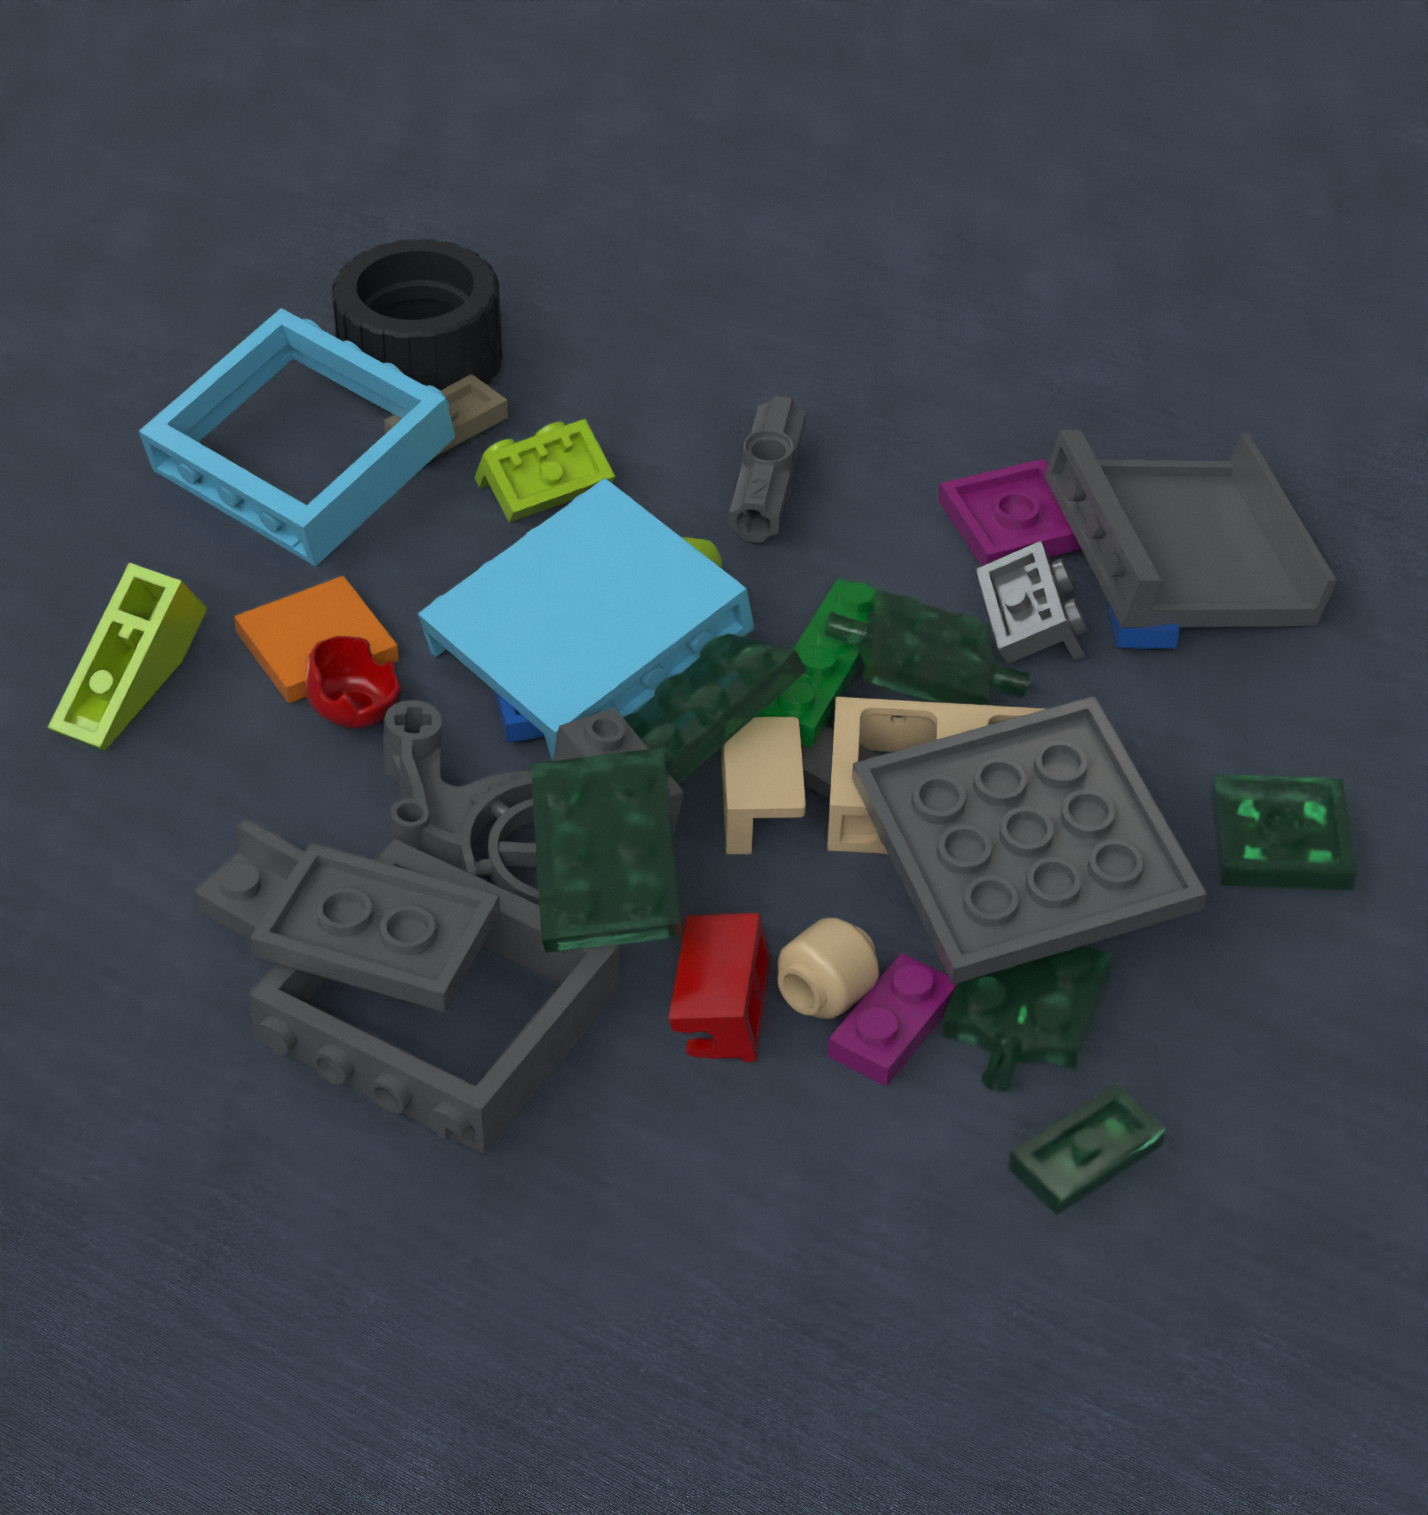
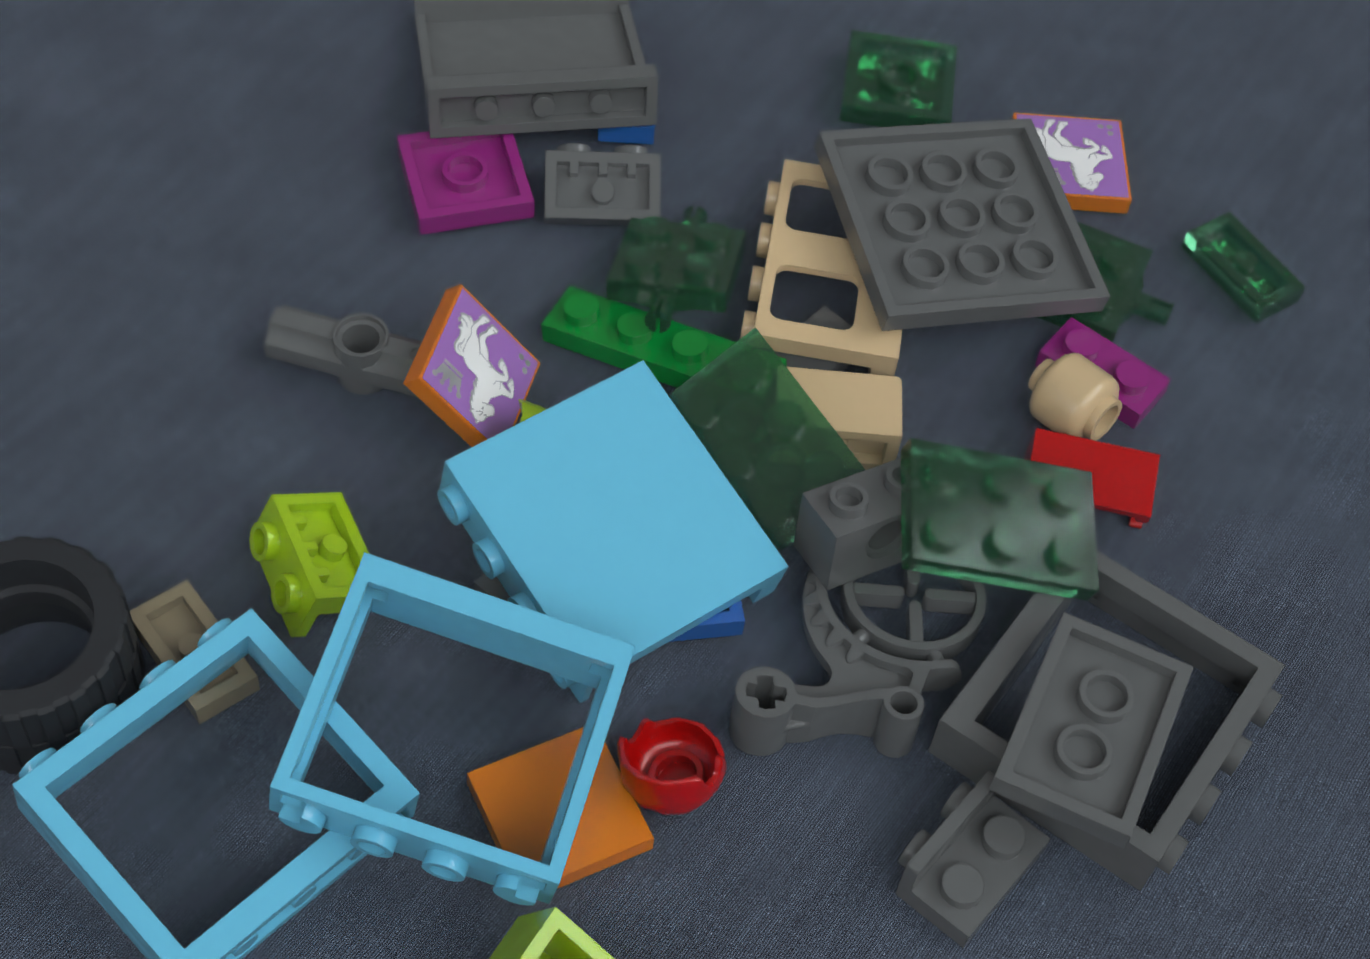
camera: 90 degrees left, 10 degrees up
none -> medium azure window [269,552,636,906]
none -> tile [403,284,540,447]
none -> tile [1012,112,1132,214]

